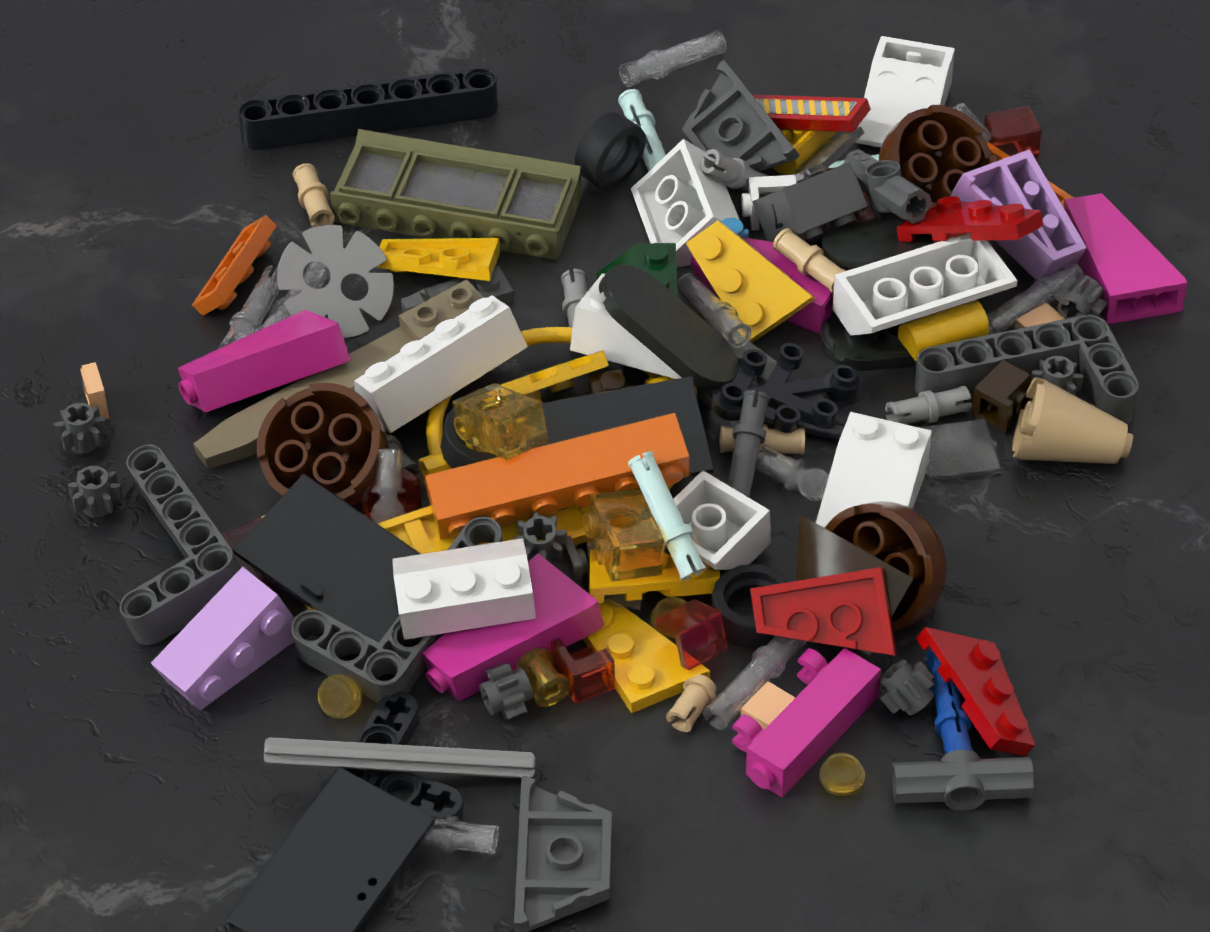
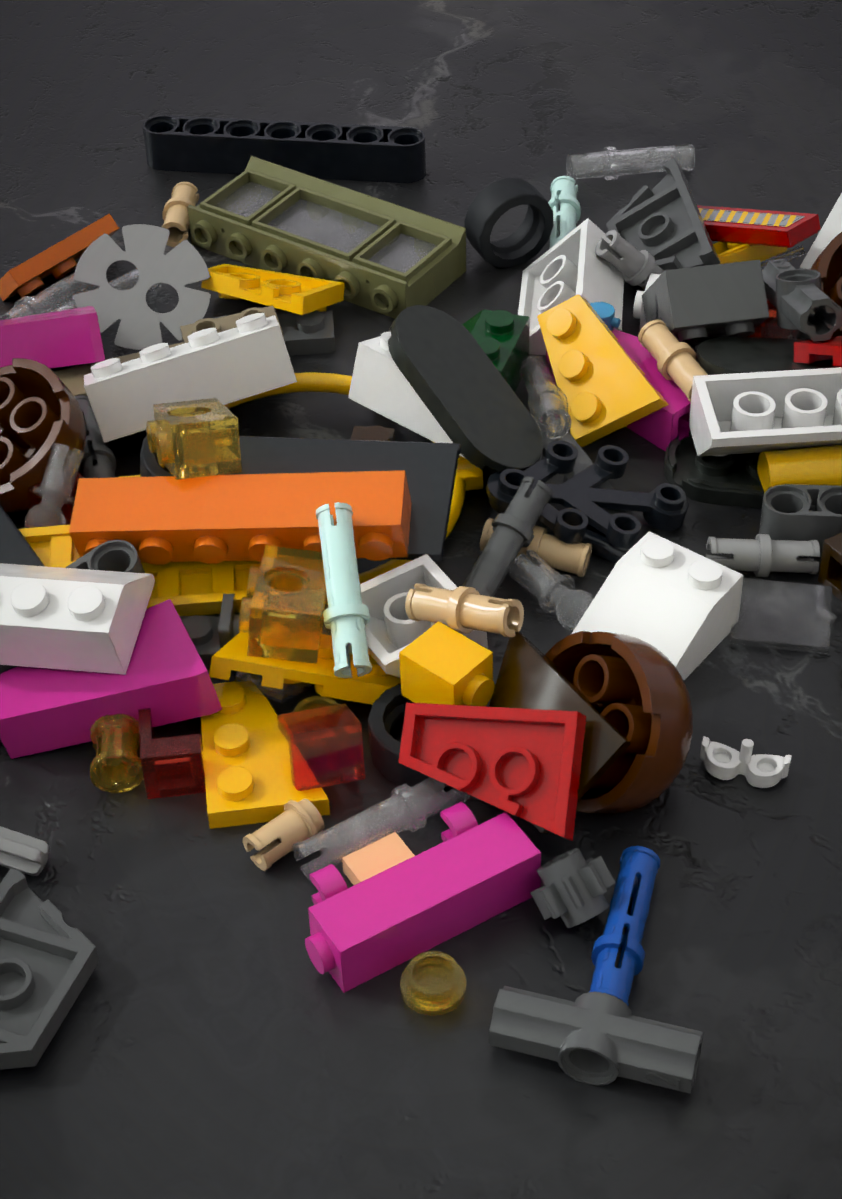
camera: 20 degrees right, 5 degrees down
yellow wing [462,350,609,407] -> none
dark grey gear [479,663,534,720] -> none
dark grey gear [513,512,567,562] -> none
red wing [916,627,1035,756] -> none
none -> yellow brick [399,621,495,706]
none -> tan pin [405,583,524,637]
none -> white piece [700,736,792,788]

